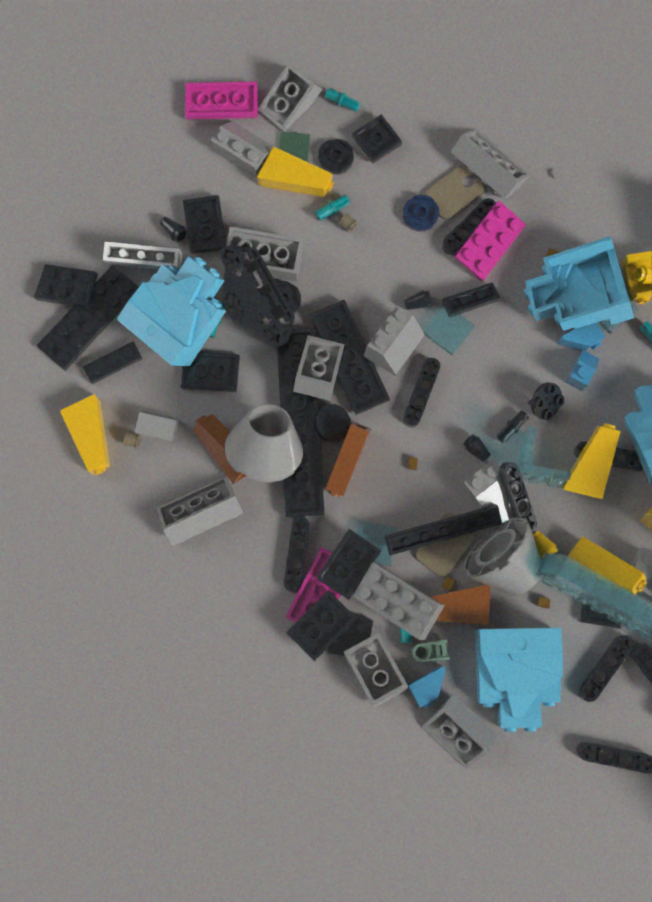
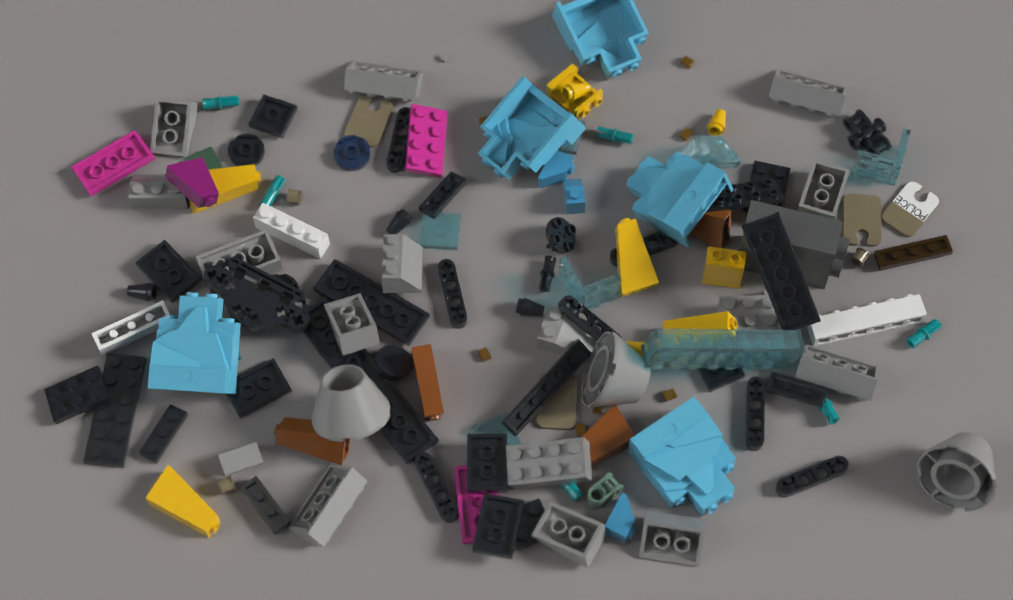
camera: 35 degrees left, 15 degrees down
none -> magenta slope [165,157,219,208]
none -> black plate [240,476,291,535]
none -> white brick [253,203,330,259]

